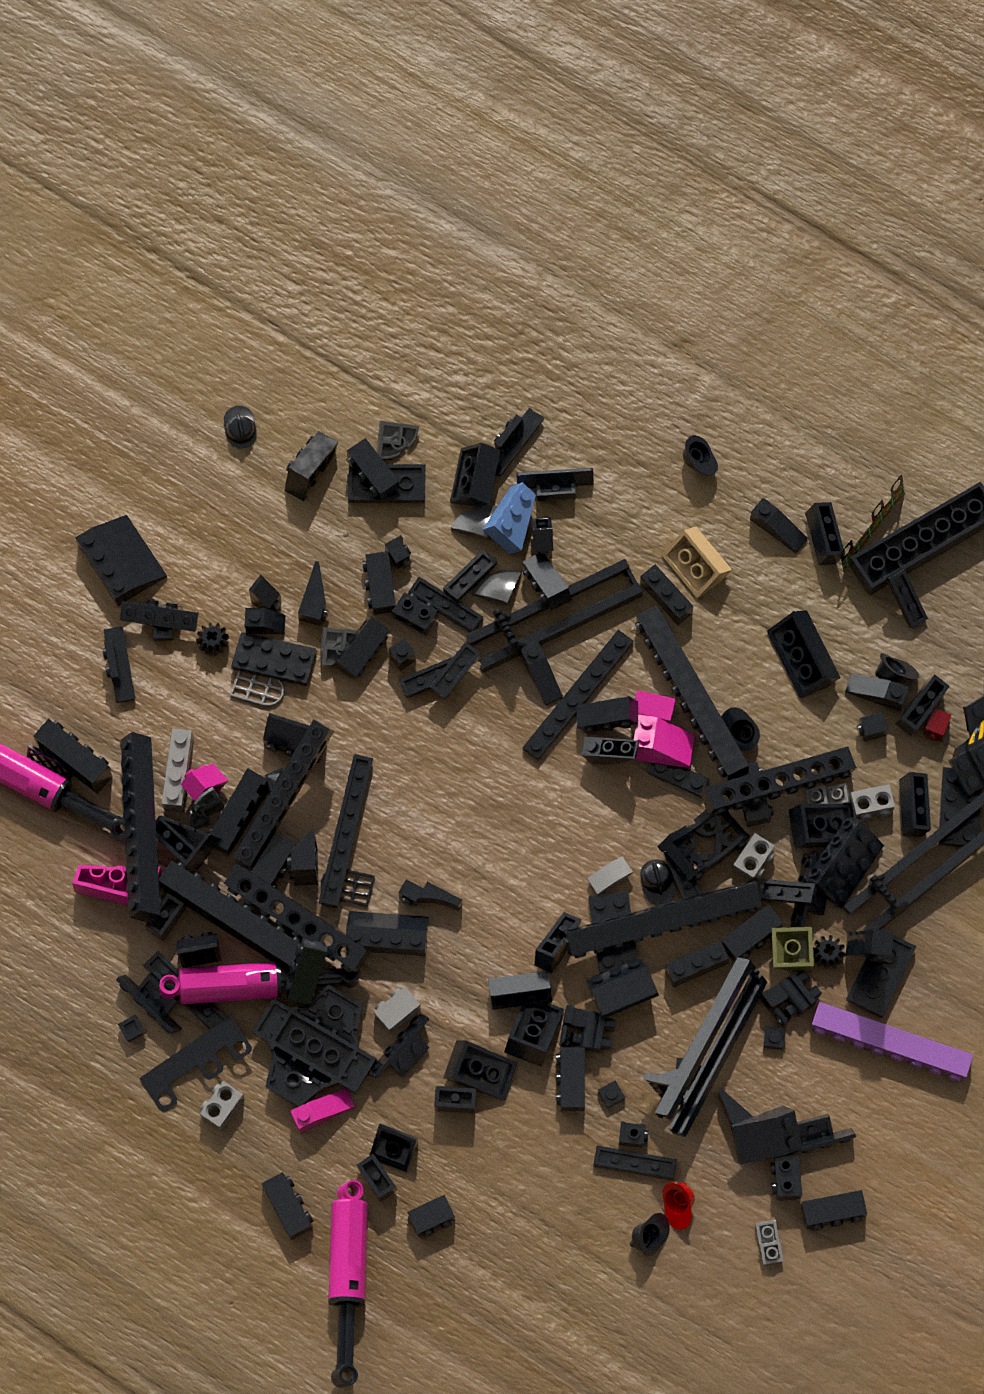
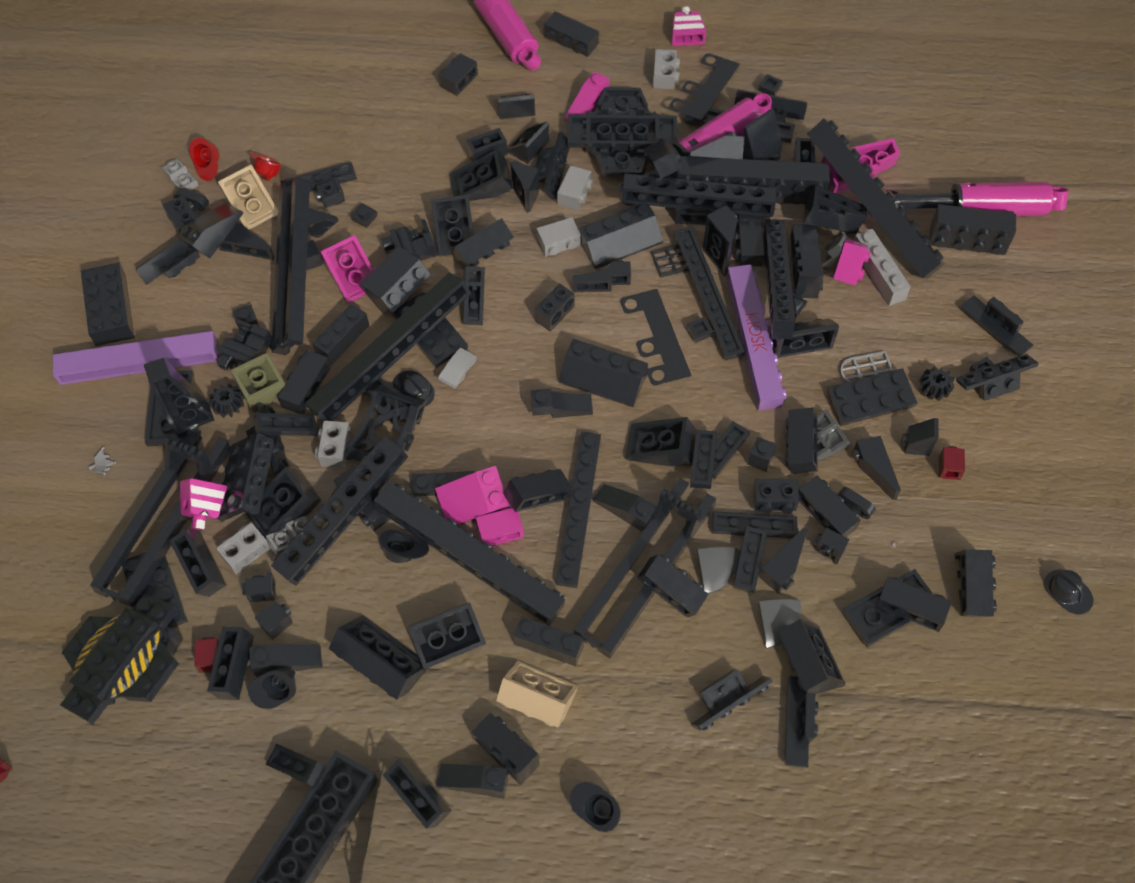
camera: 150 degrees right, 10 degrees down
black slope [75,515,167,606] -> none
black slope [244,608,286,635] -> none
black brick [356,1154,397,1202] -> none
dark grey brick [377,421,419,459] -> none
medium blue wedge [483,483,536,554] -> none
black brick [532,517,554,554] -> none
black brick [556,1047,585,1111] -> none
black slope [581,737,640,764] -> none
black piece [629,1213,670,1256] -> none
black brick [801,1190,867,1231] -> none
none -> black brick [81,262,135,346]
none -> light grey piece [89,447,116,475]
none -> black beam [173,187,209,211]
none -> dark pink torso [180,478,227,530]
none -> red piece [189,137,220,181]
none -> tan slope [218,165,278,230]
none -> black brick [242,572,276,603]
none -> dark pink slope [320,235,373,303]
none -> black slope [407,602,486,669]
none -> black wedge [471,713,540,786]
none -> black slope [507,121,549,164]
none -> black slope [510,161,539,213]
none -> black slope [530,389,593,418]
none -> black brick [535,283,575,332]
none -> light grey brick [537,217,580,257]
none -> black slope [559,339,648,408]
none -> black piece [620,289,692,385]
none -> black slope [626,417,697,467]
none -> dark pink torso [672,7,706,46]
none -> slope [683,132,744,159]
none -> black plate [687,317,714,343]
none -> medium lavender brick [726,265,786,411]
none -> black slope [759,527,807,594]
none -> black beam [838,487,876,519]
none -> dark red brick [939,446,965,480]

